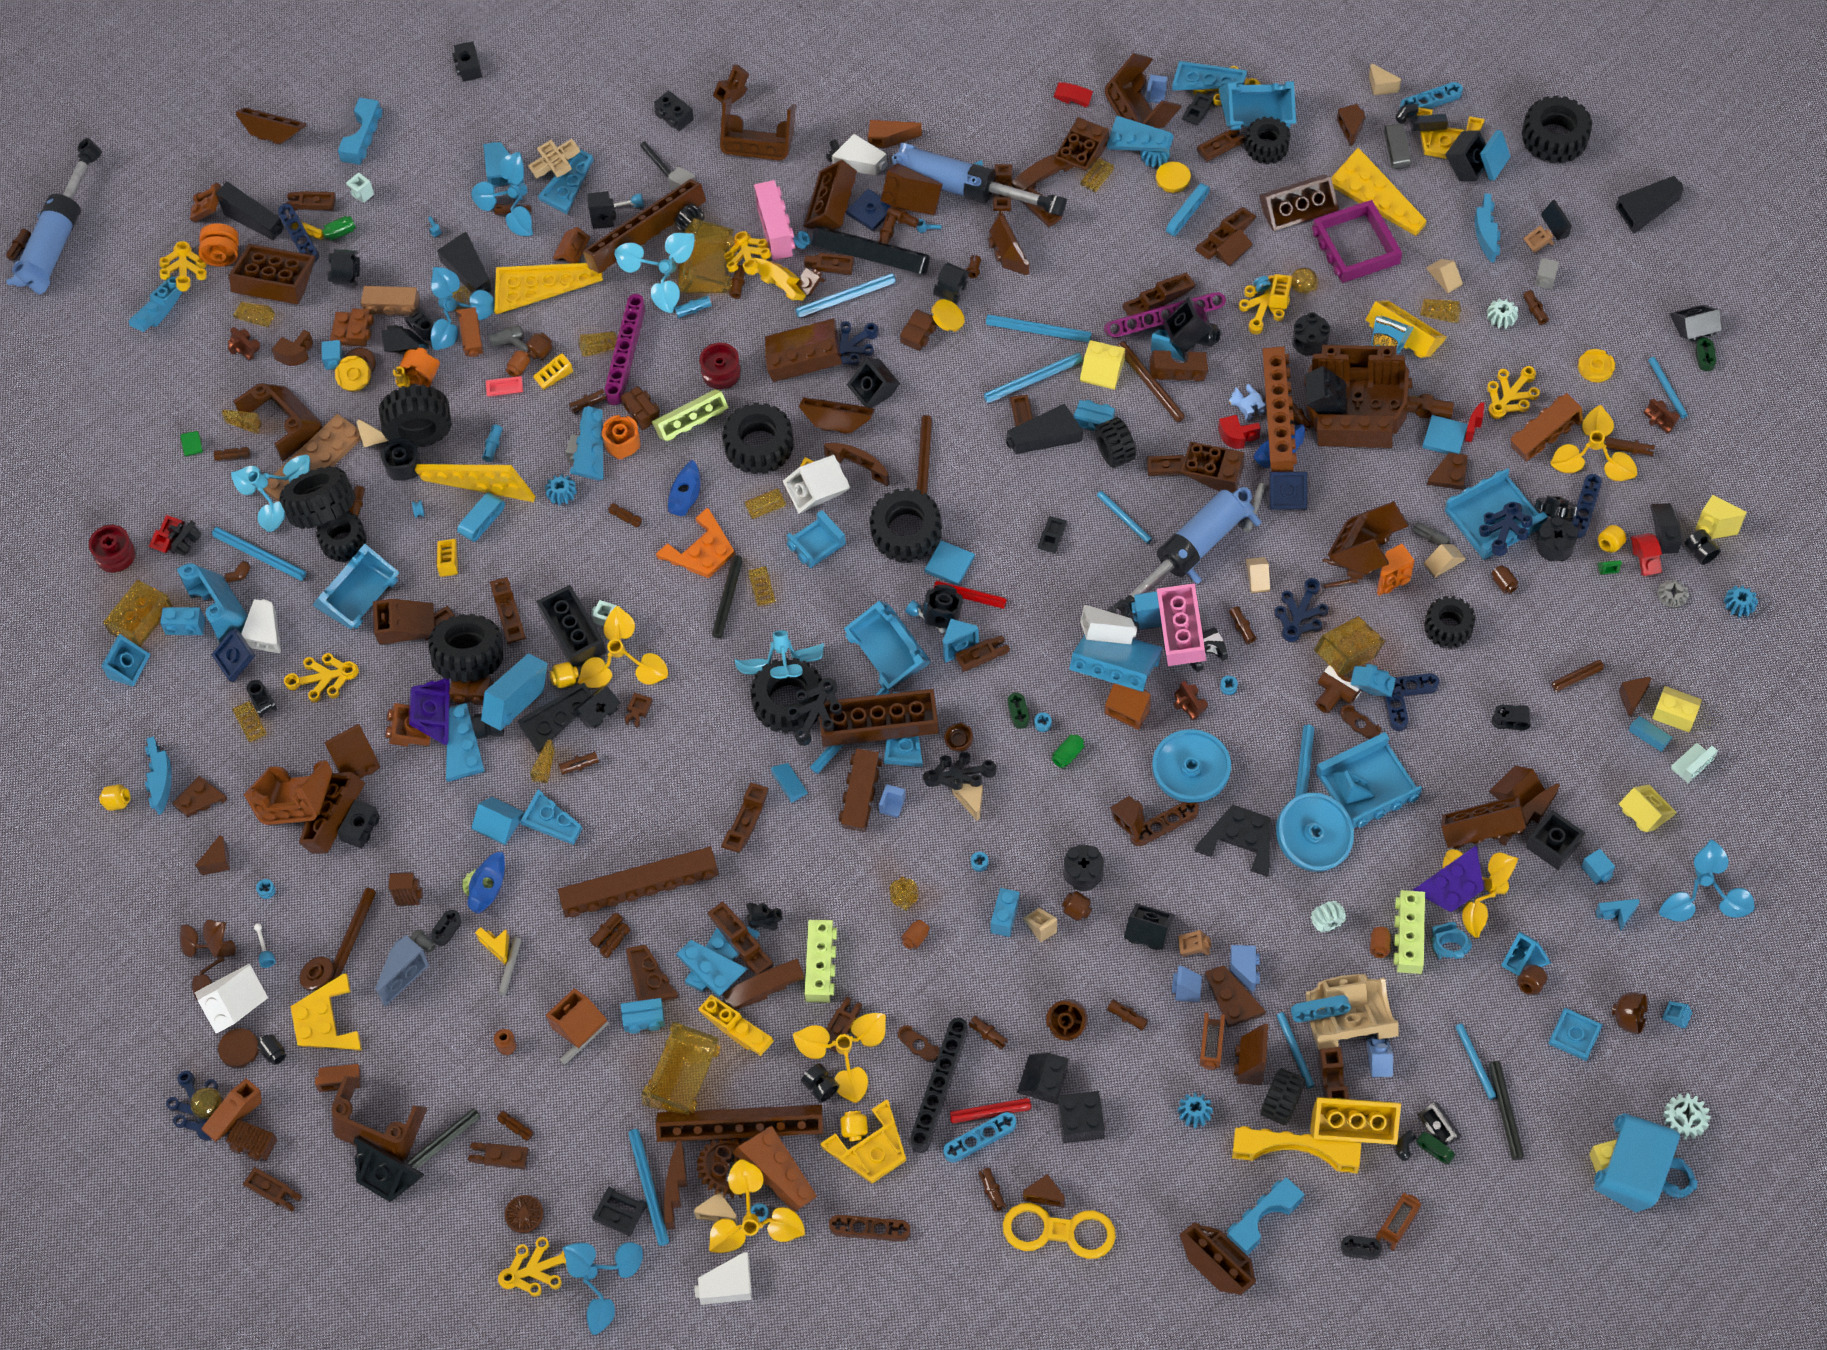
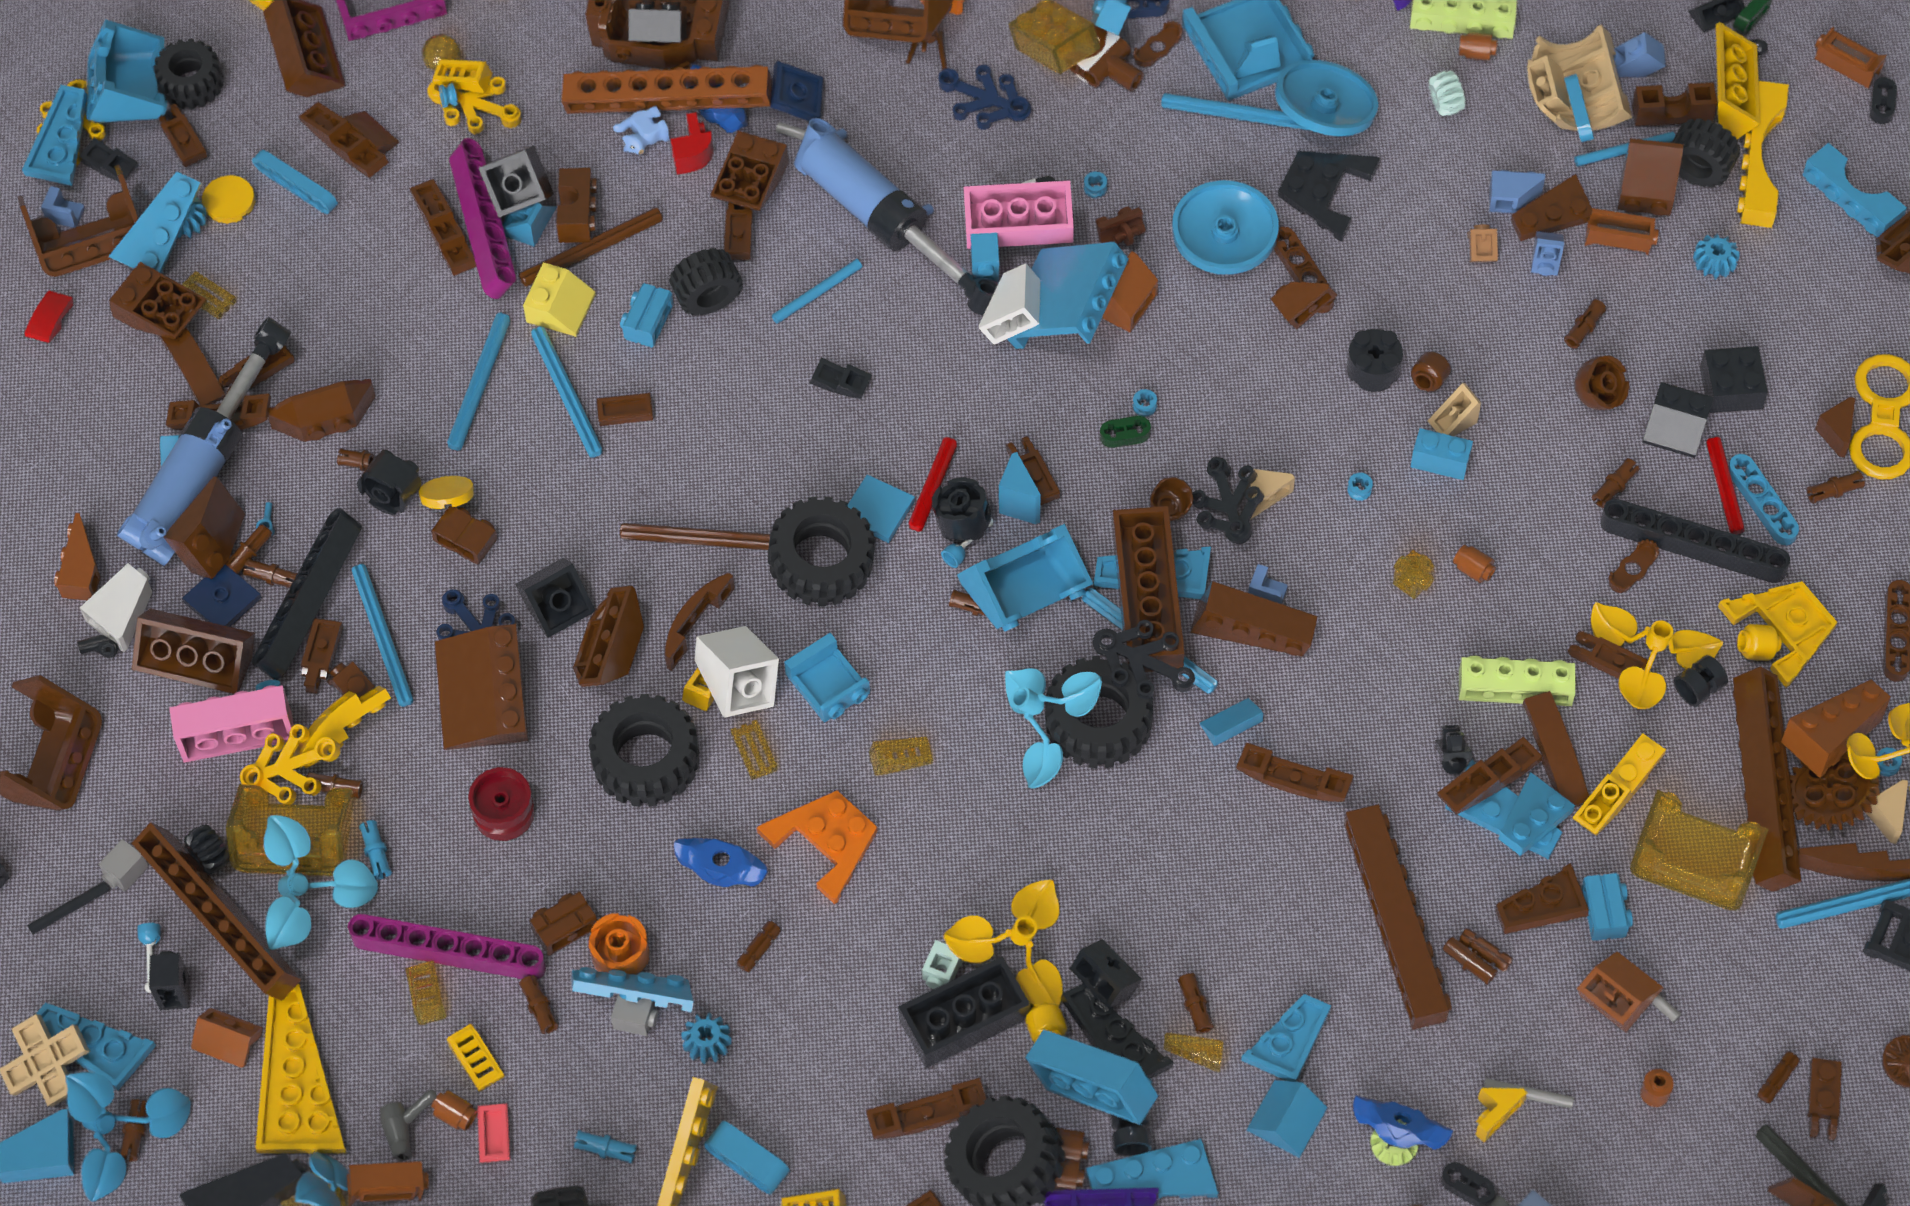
camera: 90 degrees left, 0 degrees up
reddish brown head [526,333,552,360] -> none
reddish brown plate [625,693,653,728] -> none
yellowish green brick [652,389,729,441] -> none
pearl dark grey axle [712,555,743,639] -> none
black slope [1005,404,1083,454] -> none
green head [1051,734,1085,768] -> none
black slope [1124,903,1175,950] -> none
reddish brown pin [1228,606,1257,644] -> none
tan slope [1246,557,1270,593] -> none
black brick [1292,312,1330,356] -> none

